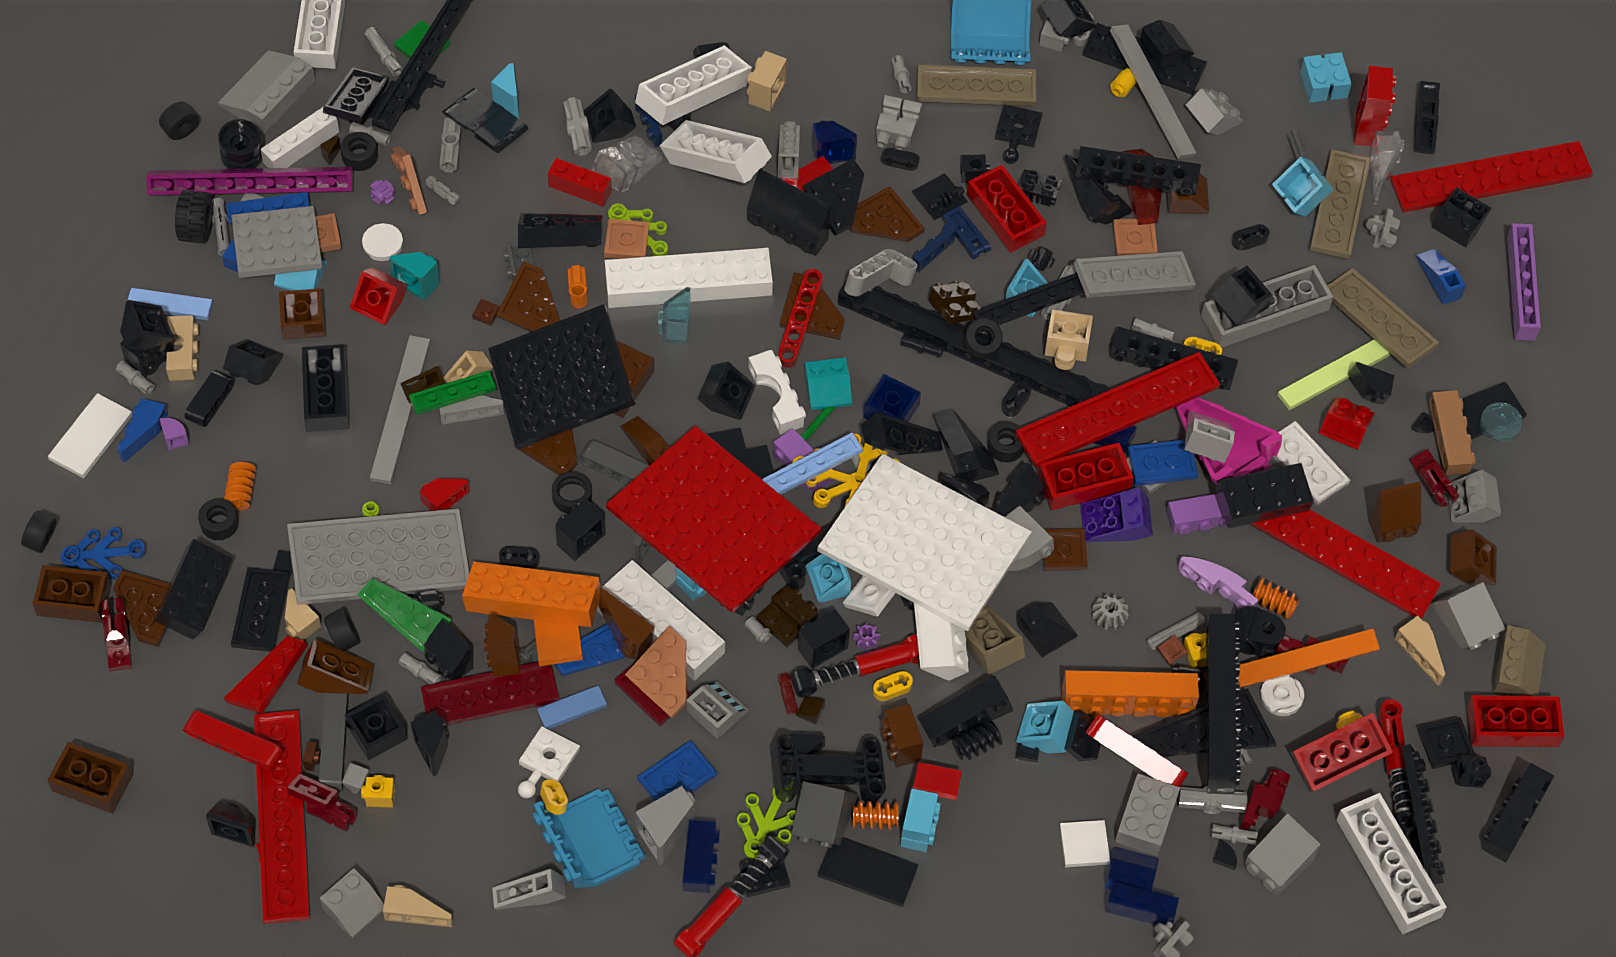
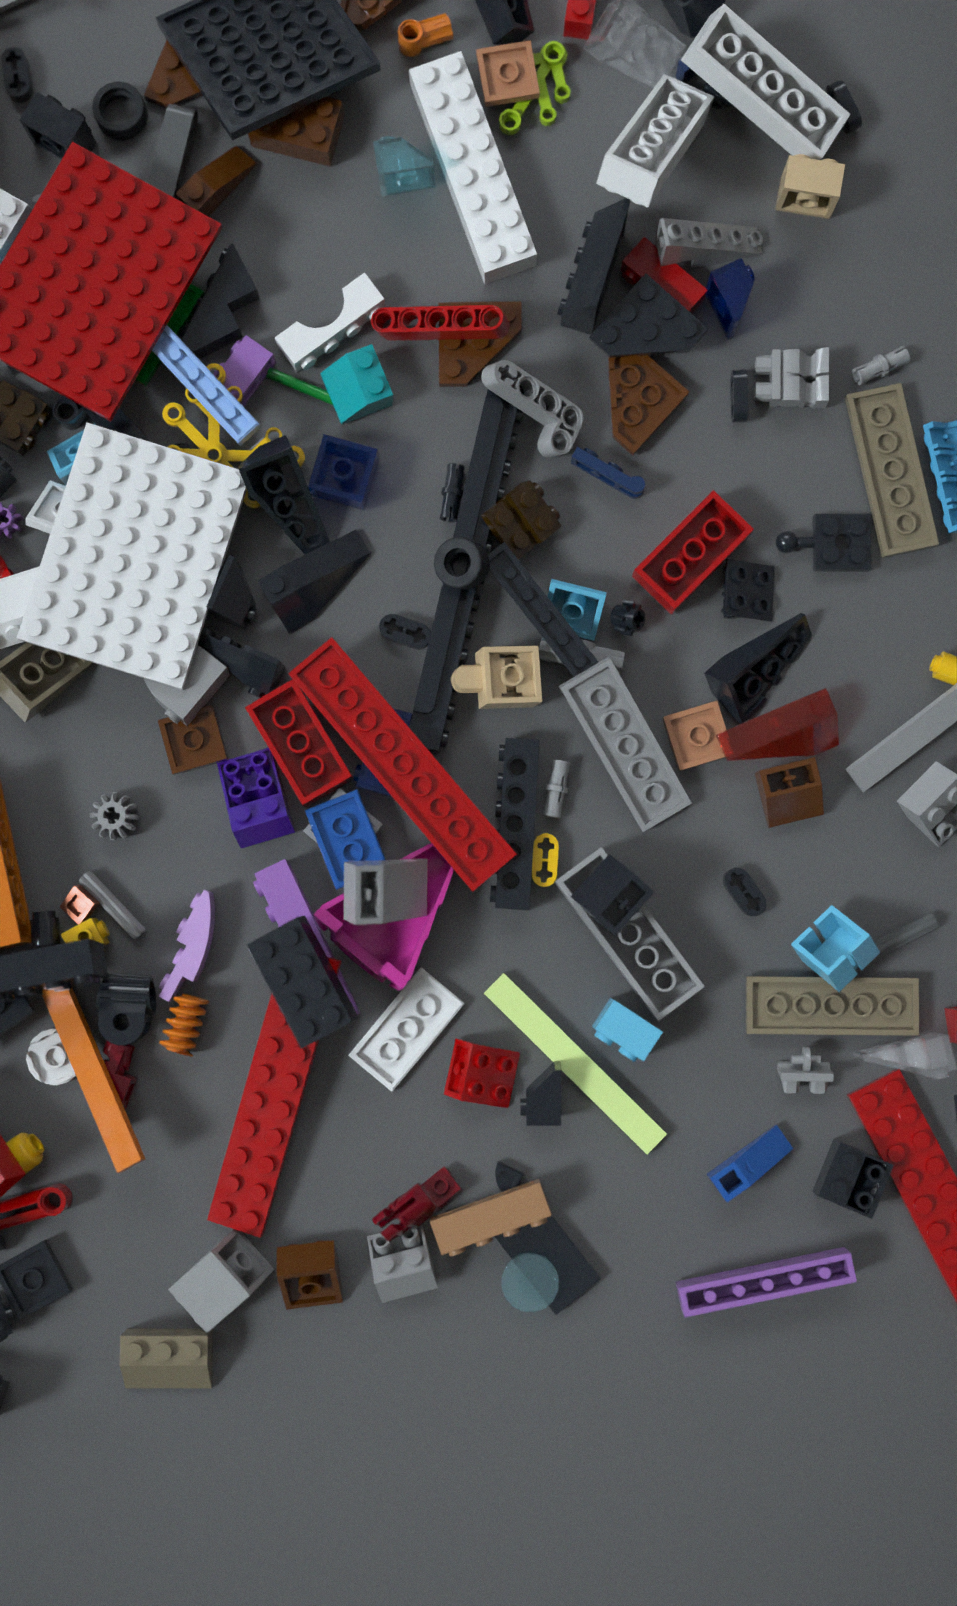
camera: 85 degrees right, 25 degrees up
black slope [697,362,756,420] -> none
black hinge [912,173,968,220] -> none
dark blue plate [942,206,991,260] -> none
black brick [960,154,990,183] -> none
black tyre [987,421,1024,463] -> none
black slope [1017,603,1077,658] -> none
black brick [1076,146,1201,195] -> none
dark tan plate [1327,268,1439,369] -> none
reddish brown slope [1368,481,1421,543] -> none
tan slope [1395,616,1446,686] -> none
red brick [1467,695,1565,748] -> none
none -> medium azure piece [592,998,663,1062]

